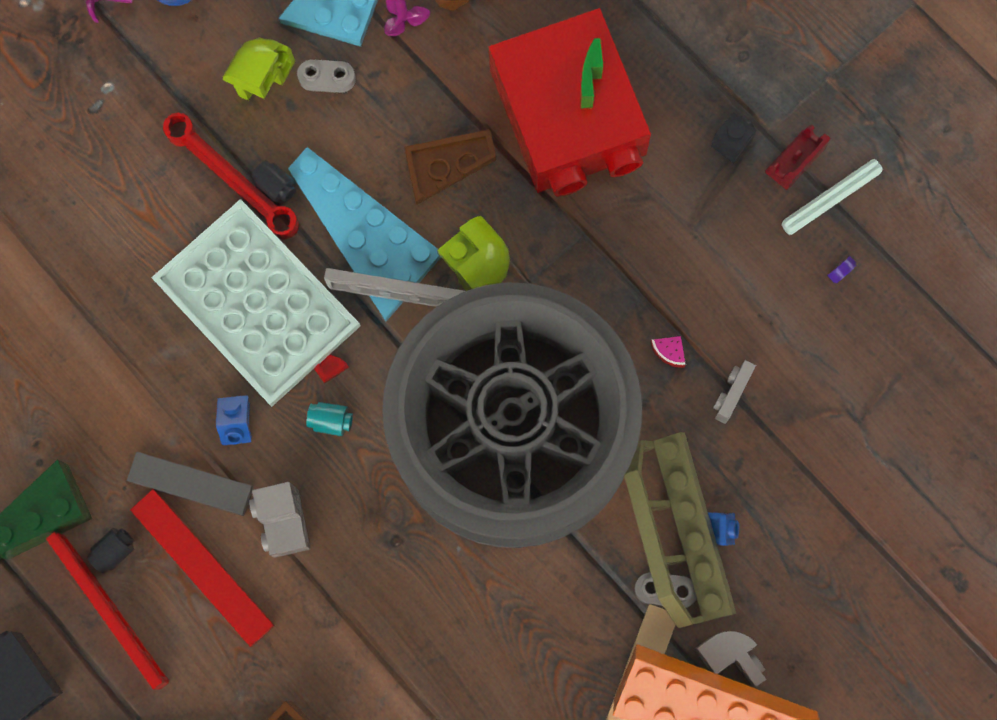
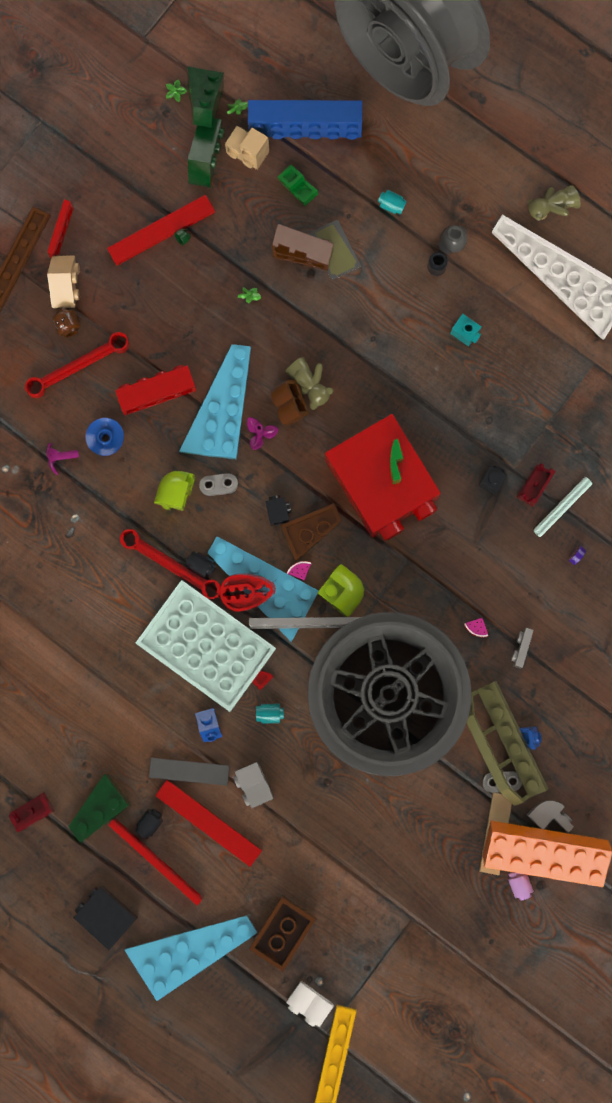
camera: 10 degrees left, 5 degrees up
none -> red piece [220,573,276,612]
none -> black brick [265,495,291,526]
none -> dark pink tile [287,561,312,581]

